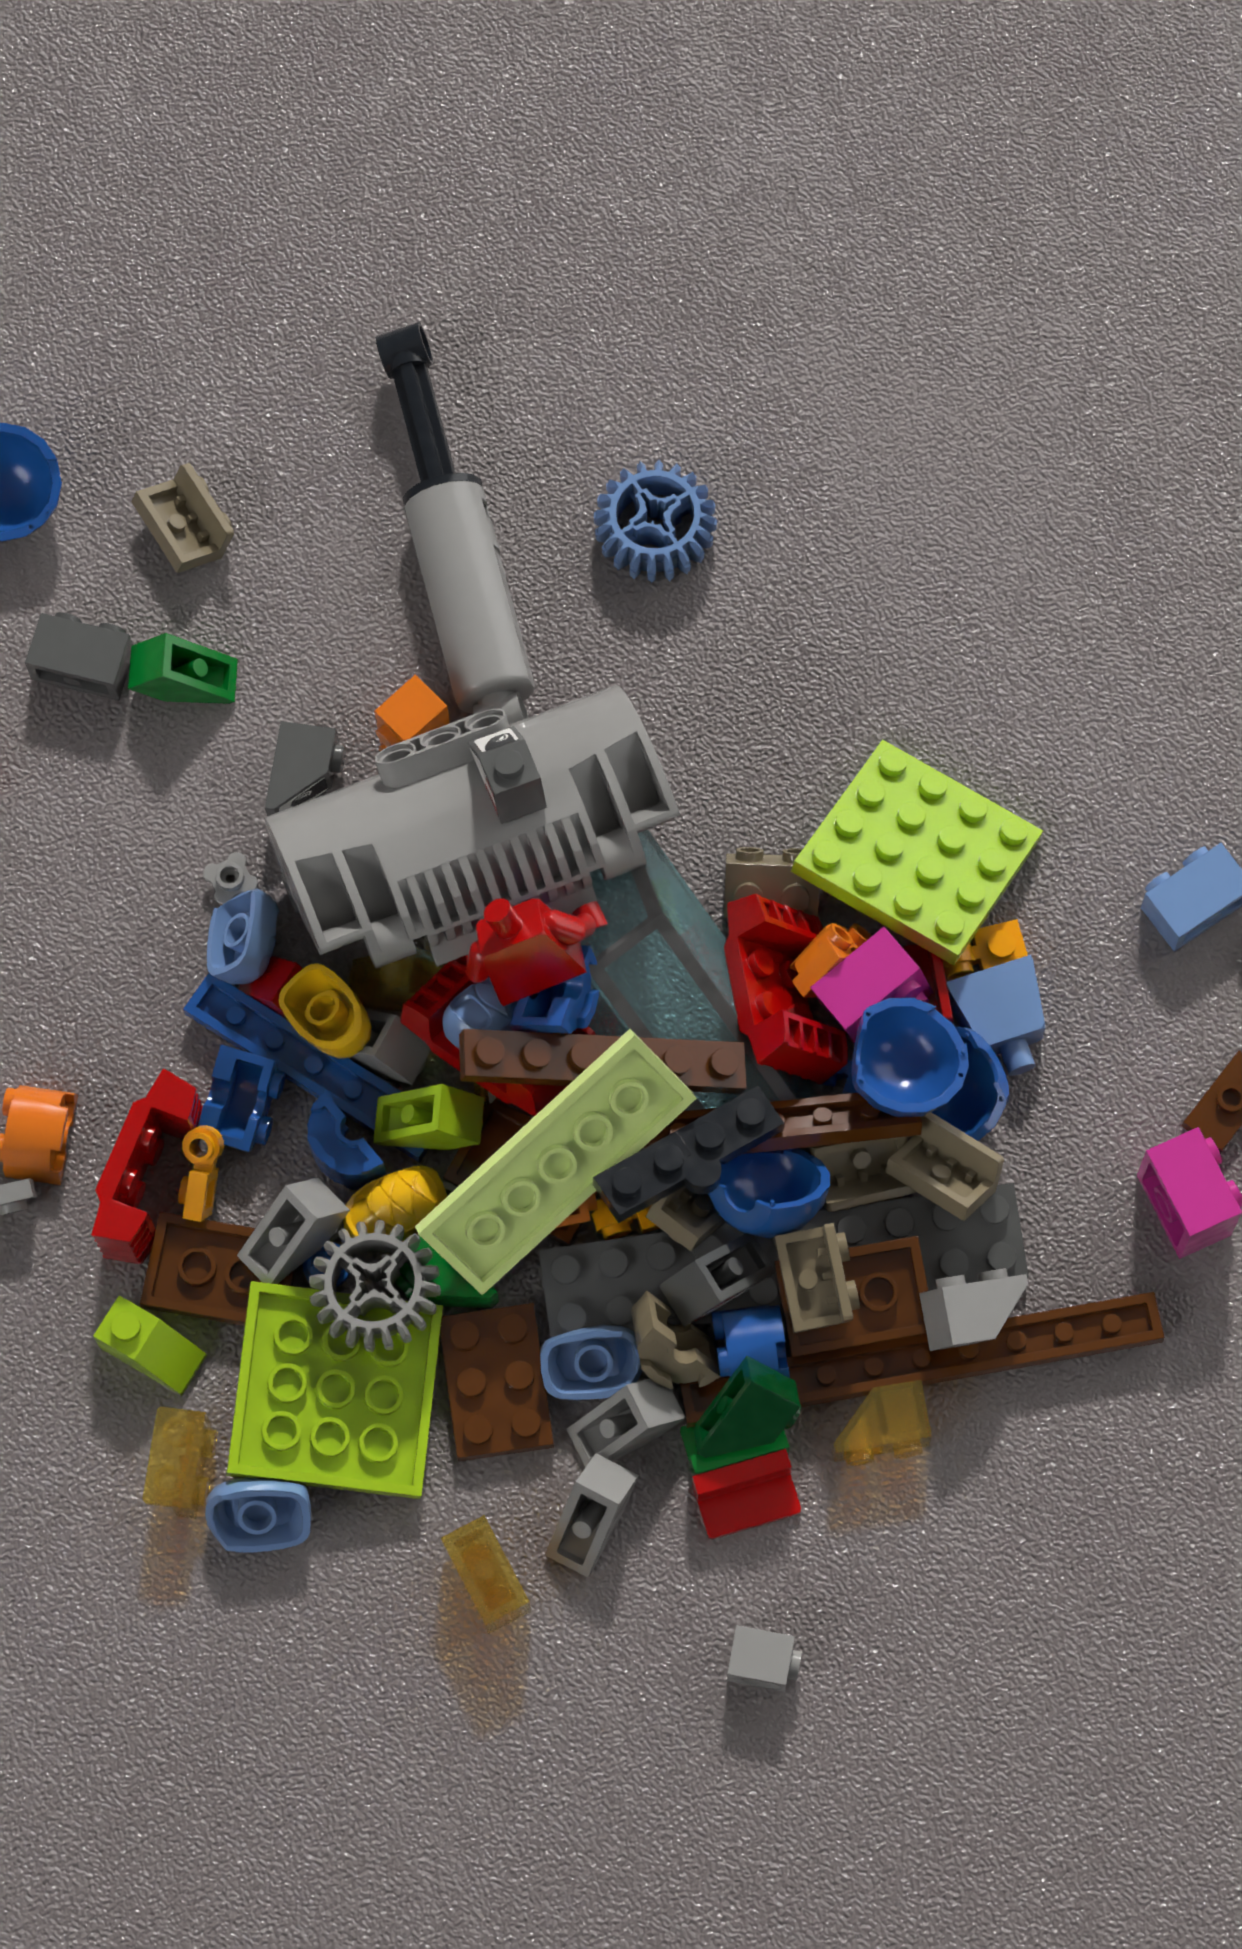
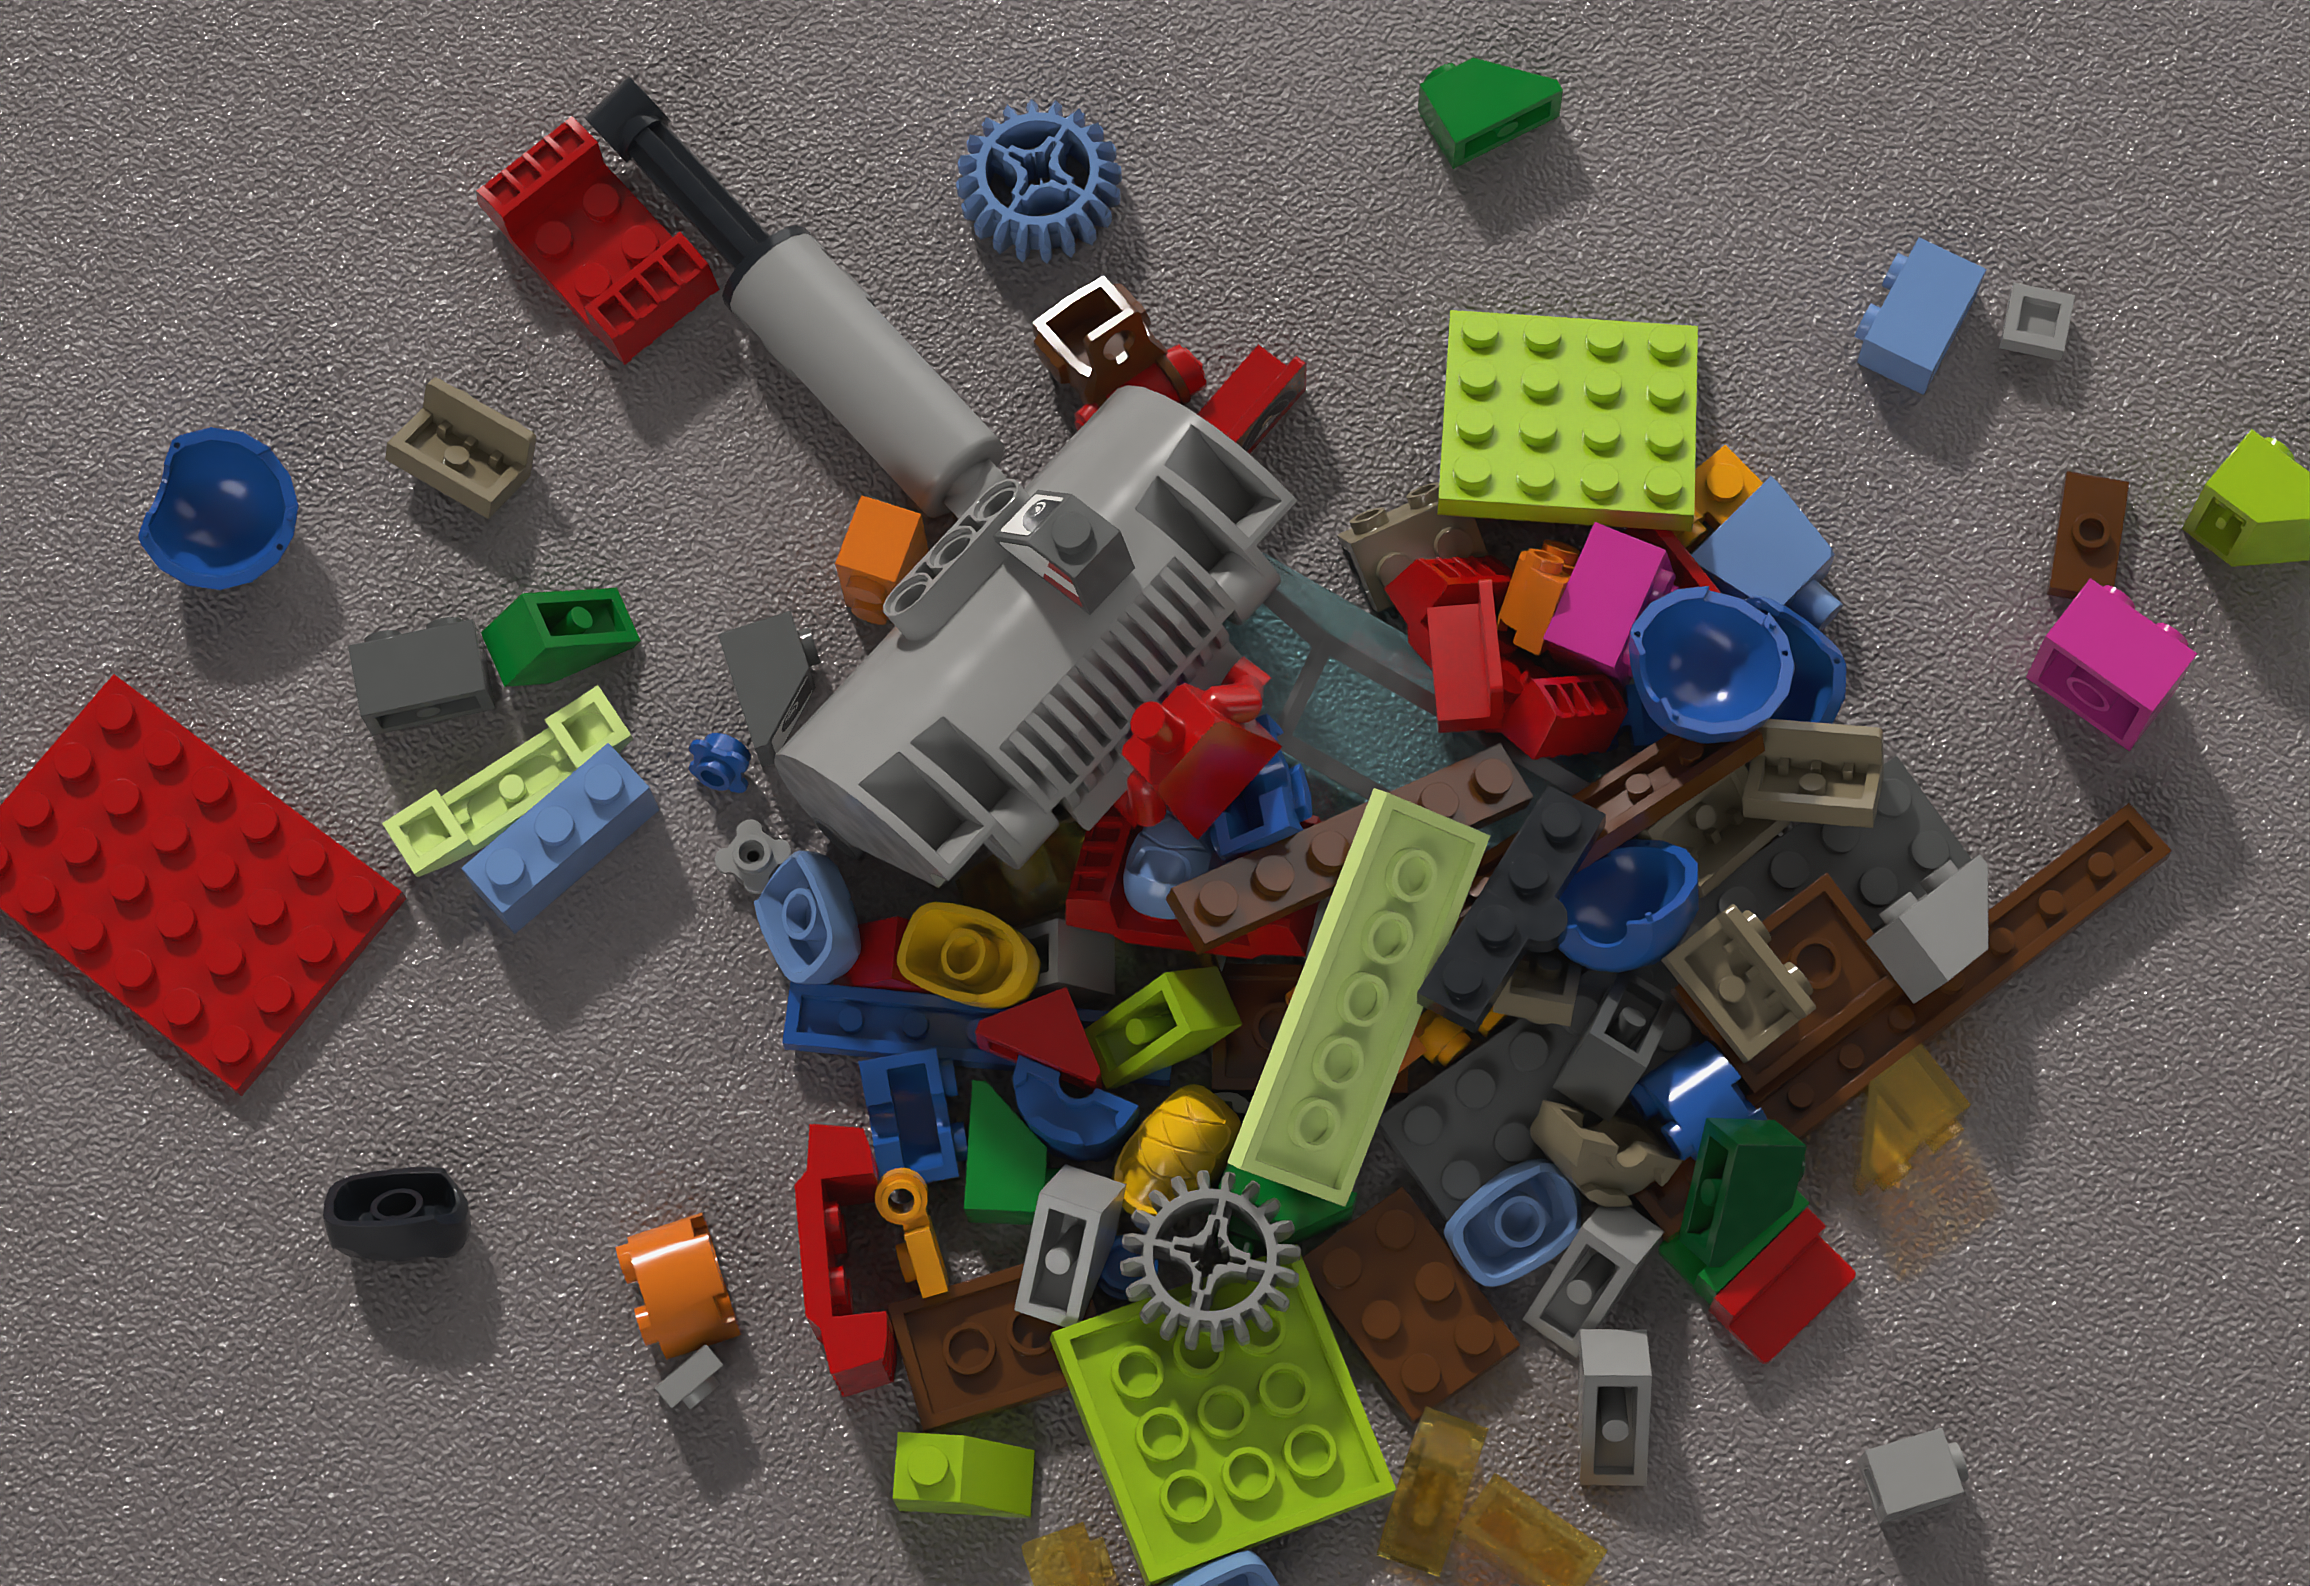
camera: 25 degrees left, 0 degrees up
none -> yellowish green slope [382,685,633,877]
none -> medium blue brick [461,743,659,934]
none -> red plate [476,116,720,365]
none -> blue plate [688,733,751,793]
none -> green slope [964,1080,1061,1225]
none -> red slope [975,987,1103,1095]
none -> reddish brown piece [1033,276,1207,432]
none -> red panel [1197,344,1307,454]
none -> clear yellow slope [1376,1407,1489,1577]
none -> green slope [1418,57,1563,169]
none -> red panel [1427,579,1504,733]

